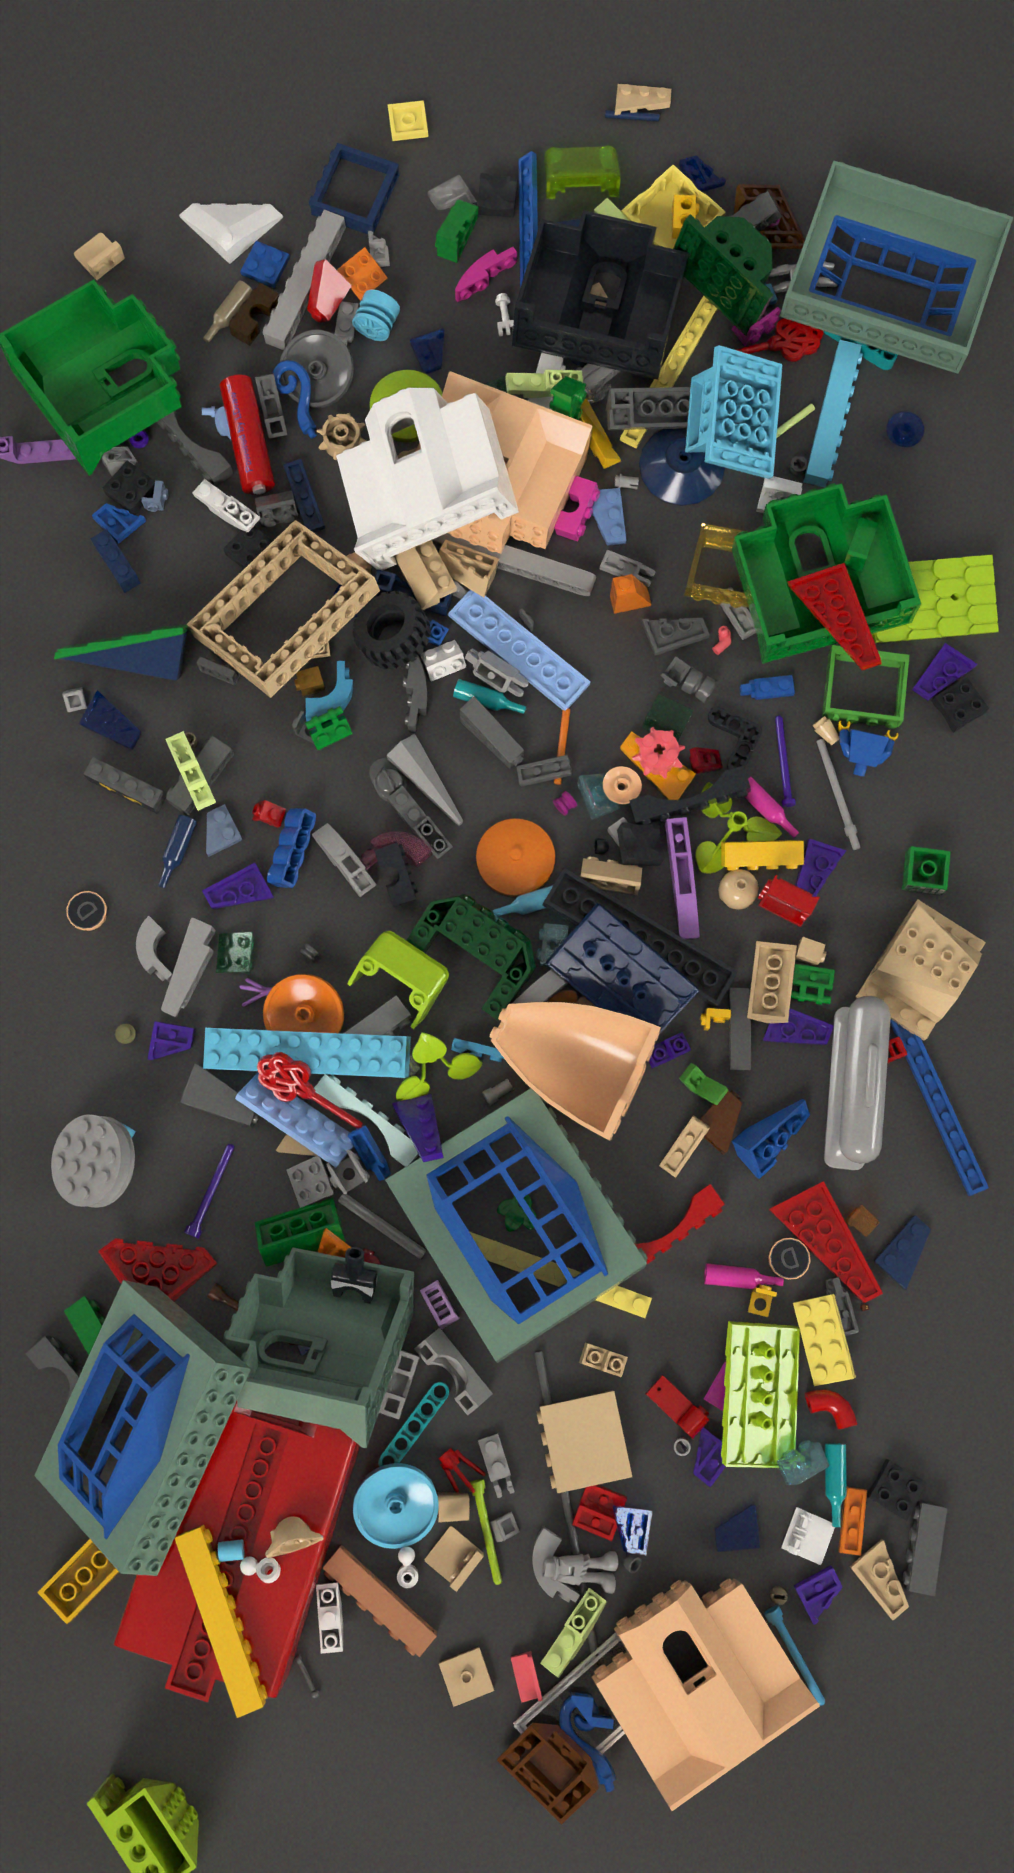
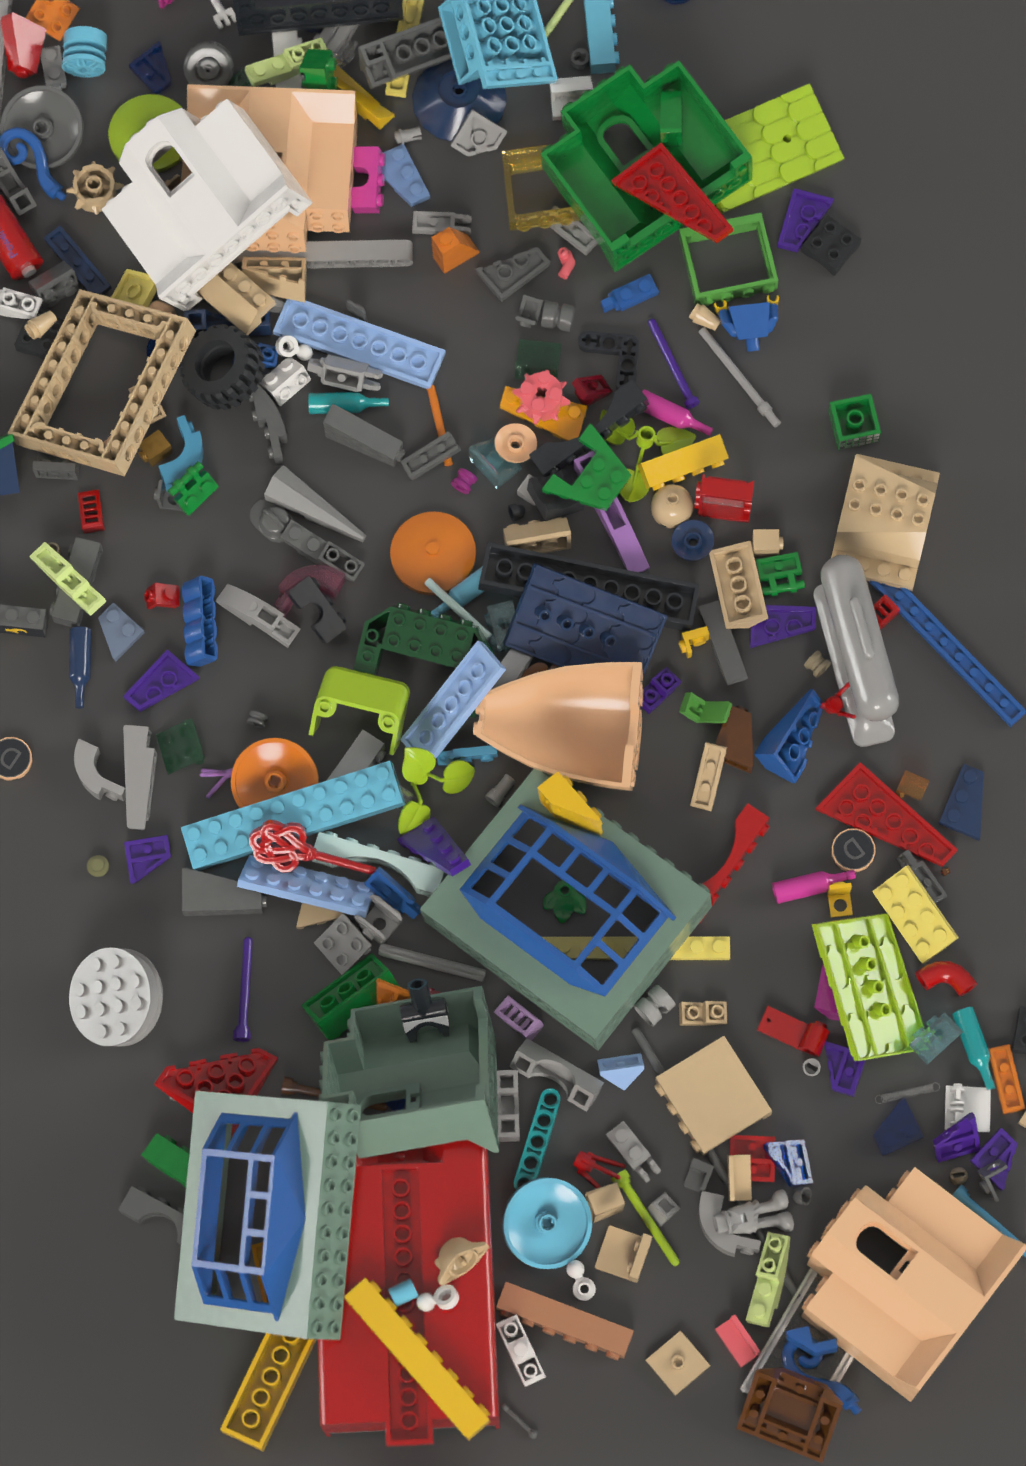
camera: 15 degrees left, 5 degrees down
dark purple wing [795,839,846,897] -> none
none -> tan cone [24,310,57,339]
none -> red slope [78,489,105,534]
none -> light yellow plate [111,269,157,307]
none -> dark grey wheel [184,41,234,86]
none -> white plate [275,335,313,361]
none -> light blue plate [400,641,506,759]
none -> light aqua bar [424,578,492,640]
none -> light grey plate [450,109,507,157]
none -> yellow slope [537,771,603,835]
none -> green wing [542,424,631,511]
none -> light blue slope [597,1053,644,1091]
none -> light grey wheel [633,984,676,1027]
none -> dark blue dish [671,520,714,561]
none -> dark grey panel [683,1158,714,1194]
none -> tan panel [727,1155,752,1201]
none -> dark tan wheel [804,650,831,678]
none -> red plant [820,682,856,719]
none -> light grey piece [875,1082,940,1104]
none -> dark purple wing [933,1112,981,1163]
none -> dark grey bracket [977,1159,1008,1202]

